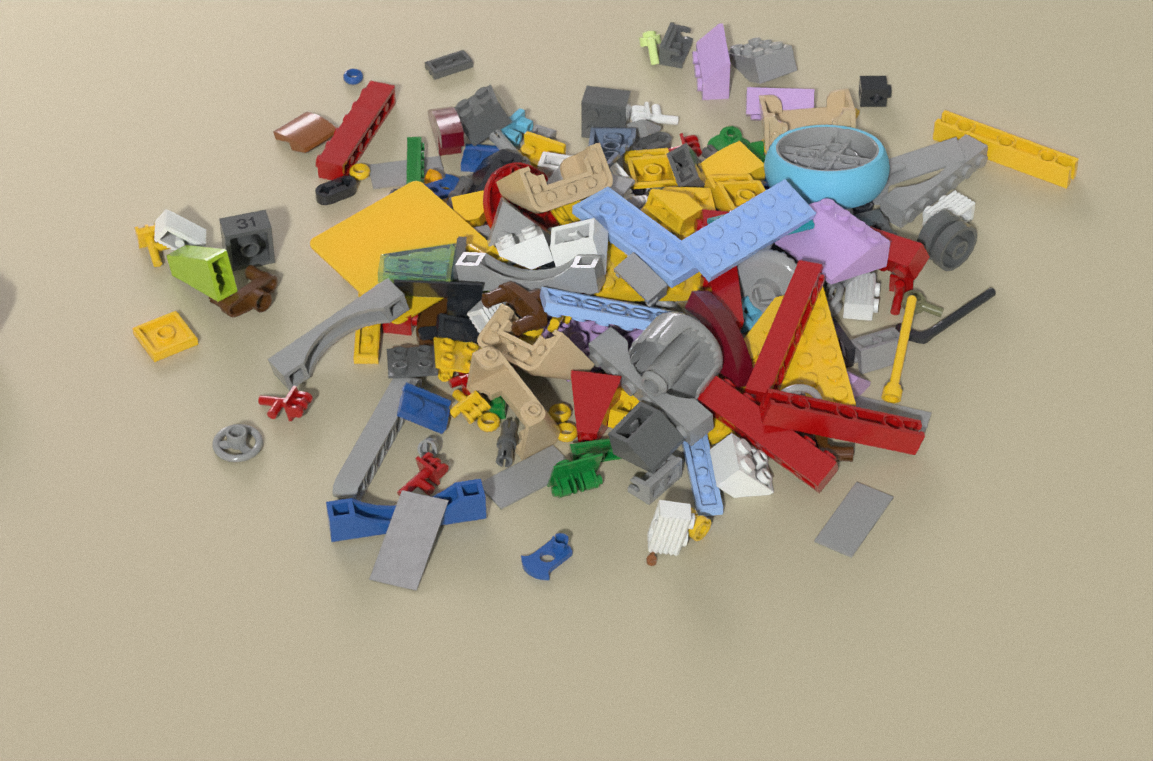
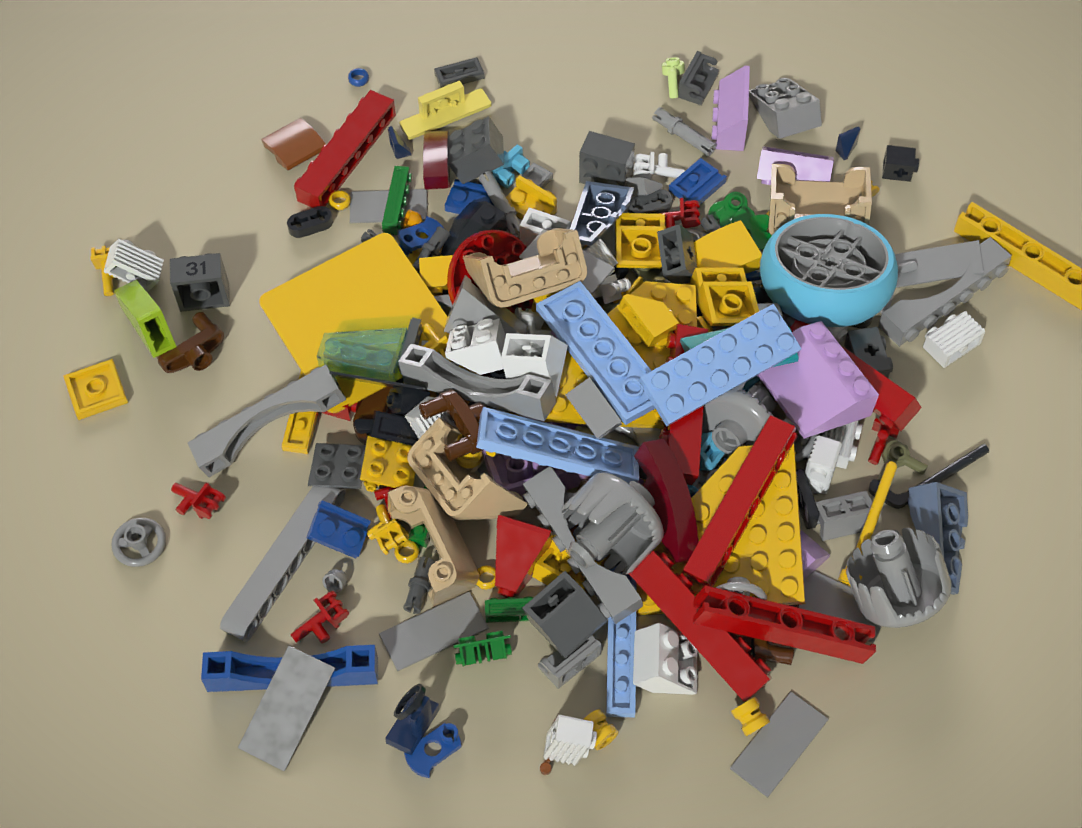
camera: 10 degrees right, 15 degrees up
yellow piece [548,403,572,423] -> none
dark grey wheel [917,210,977,271] -> none
none -> dark blue piece [385,684,440,755]
none -> dark blue slope [388,126,411,159]
none -> light yellow bracket [399,81,491,140]
none -> light grey pin [652,107,717,157]
none -> blue plate [668,158,727,205]
none -> yellow wheel [731,697,771,736]
none -> white brick [805,436,842,494]
none -> dark blue slope [836,126,860,160]
none -> light grey piece [846,528,951,628]
none -> sand blue wedge [908,482,968,595]

